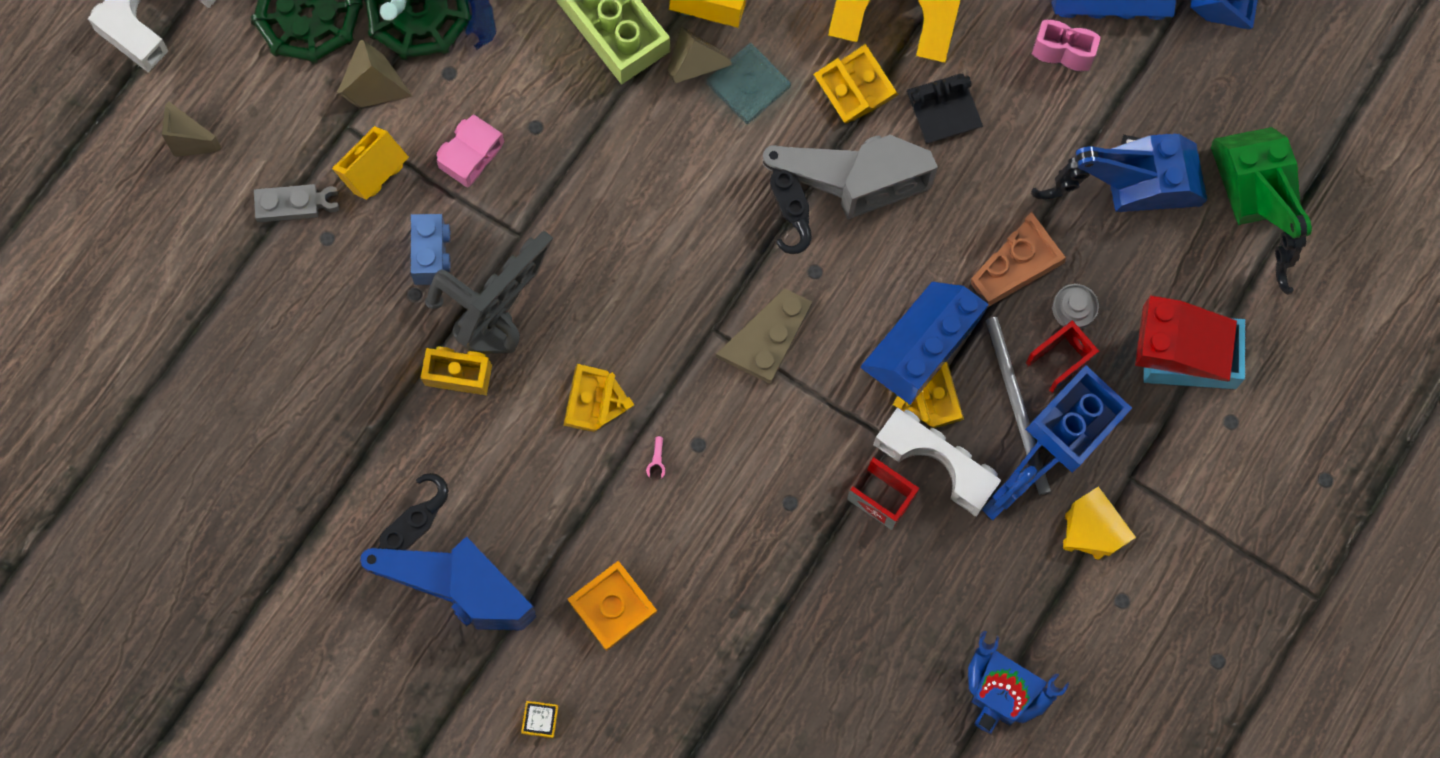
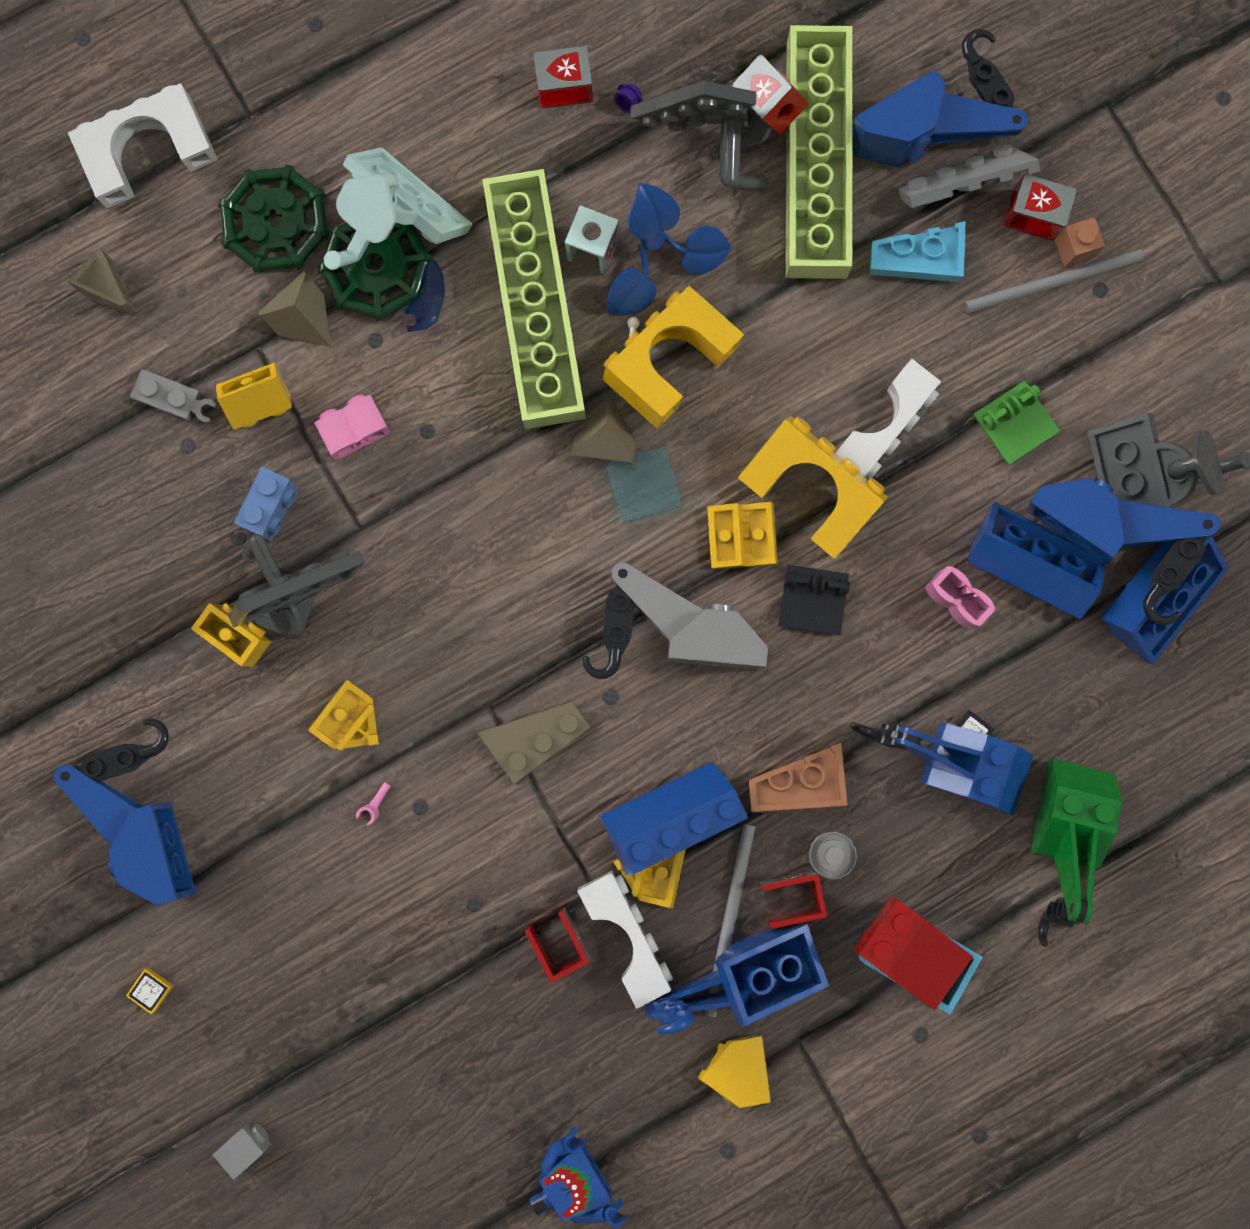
camera: 35 degrees right, 10 degrees up
light orange plate [567,560,657,651] -> none

